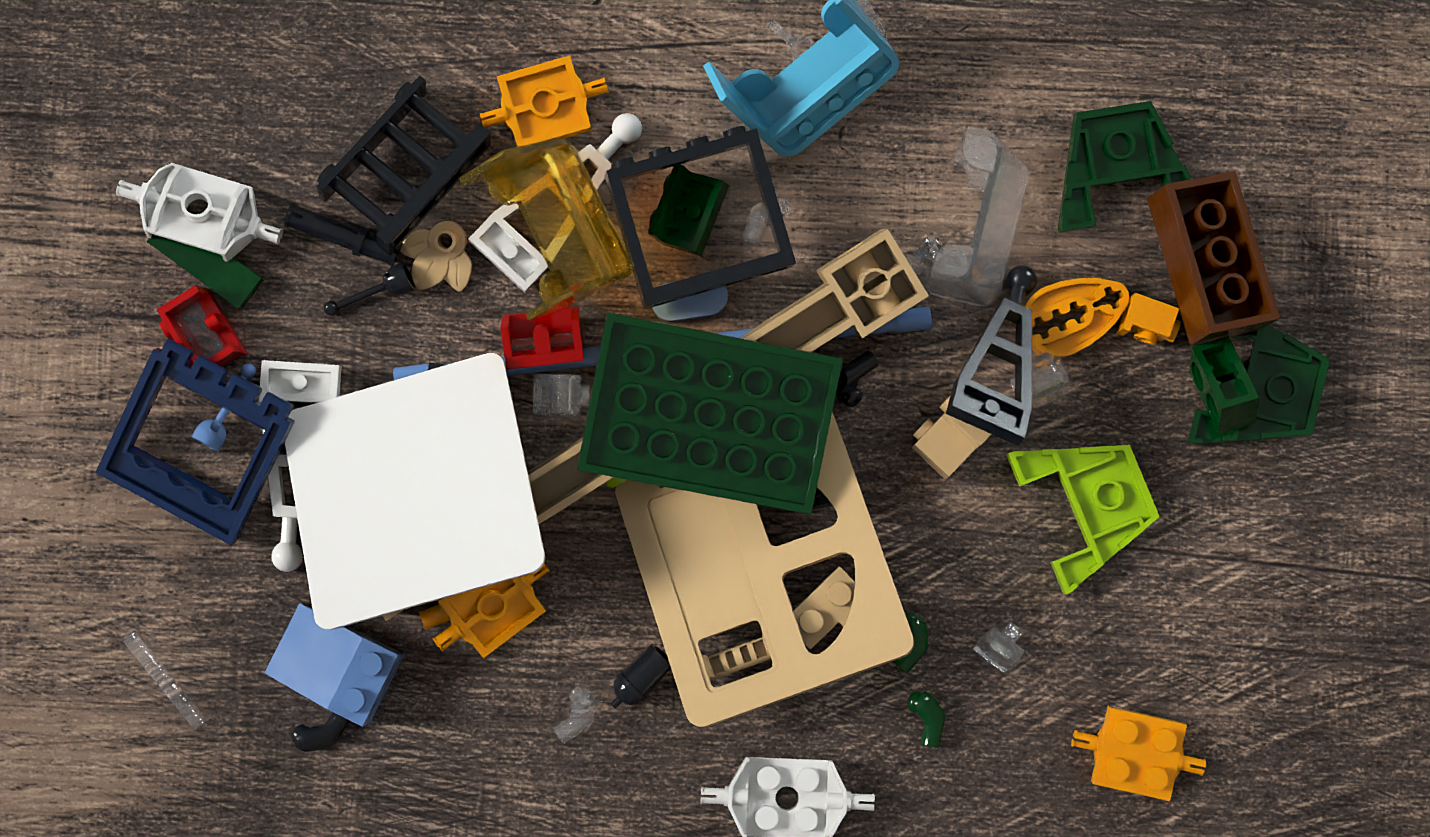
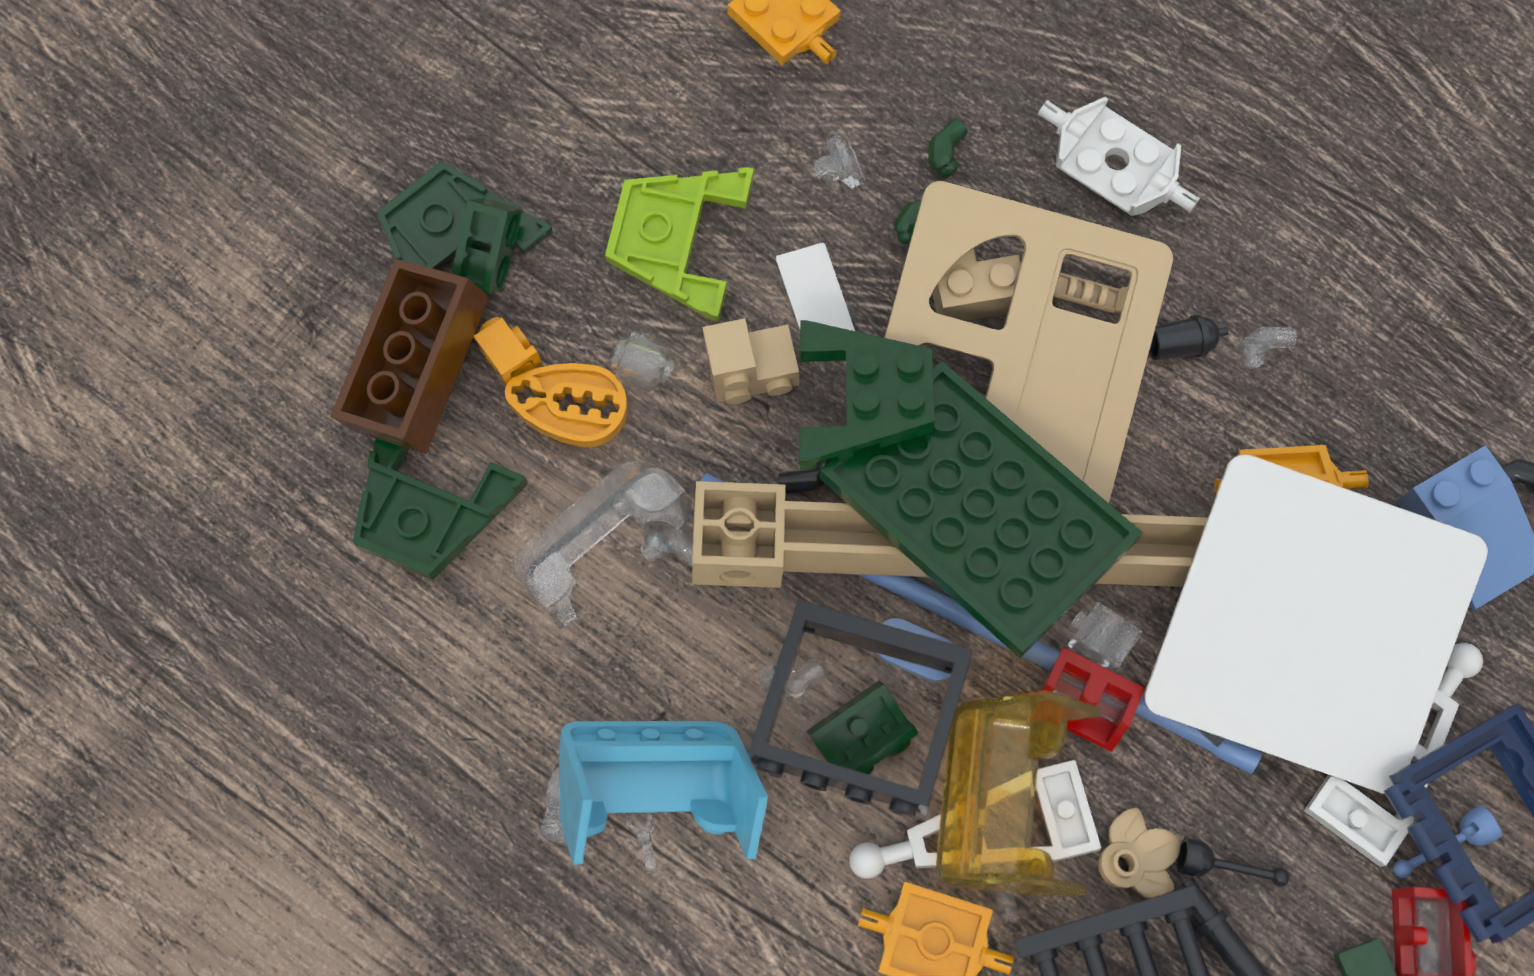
camera: 140 degrees left, 10 degrees down
plate [946,265,1037,446] -> none
none -> white sticker [776,243,855,331]
none -> dark green wing [799,320,935,471]

